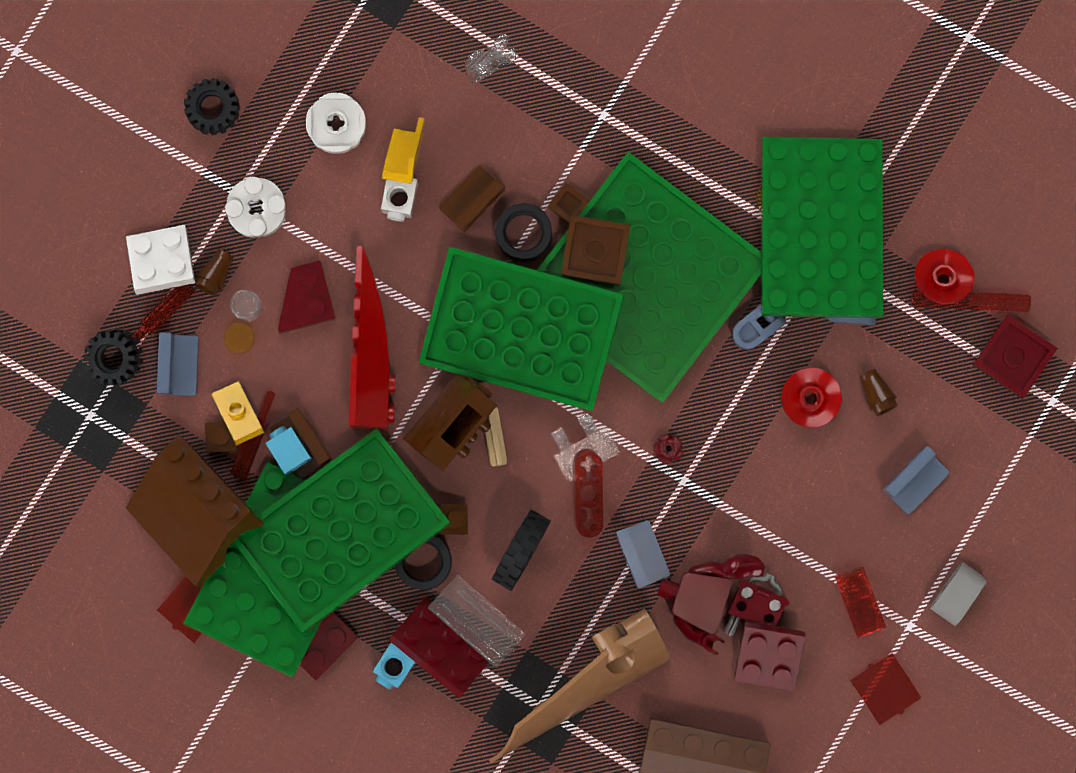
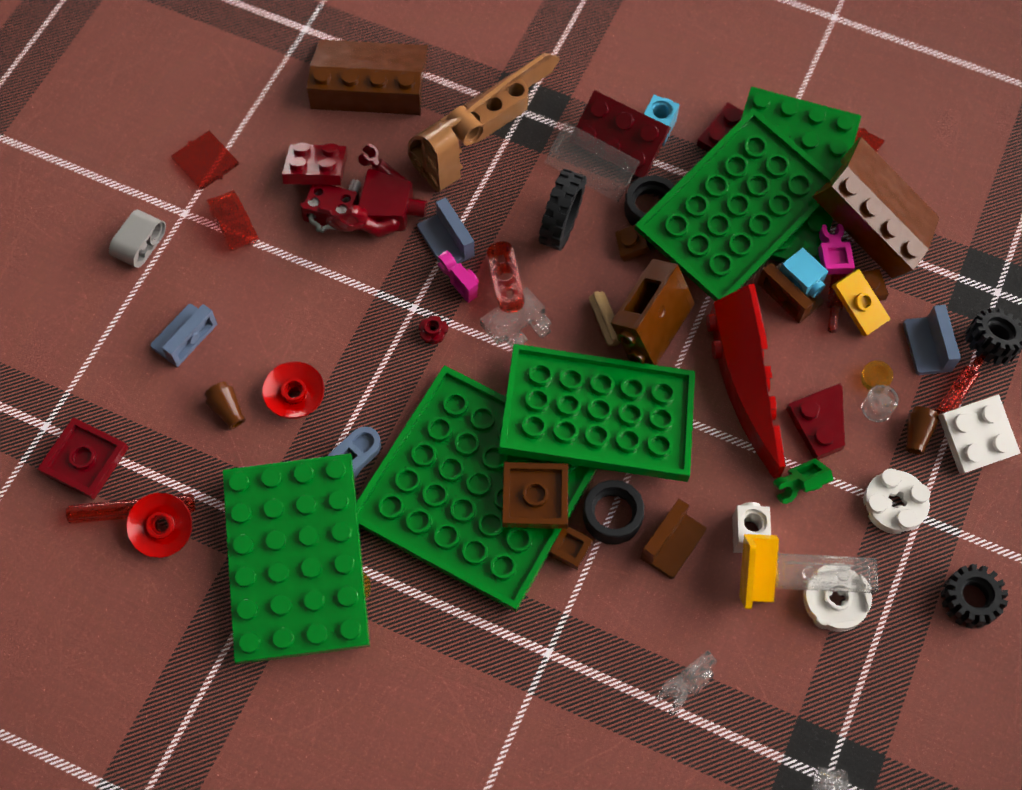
camera: 170 degrees right, 20 degrees down
none -> dark pink plate [438,250,479,303]
none -> green plate [773,458,834,504]
none -> clear tile [776,553,879,593]
none -> dark pink plate [818,224,855,275]

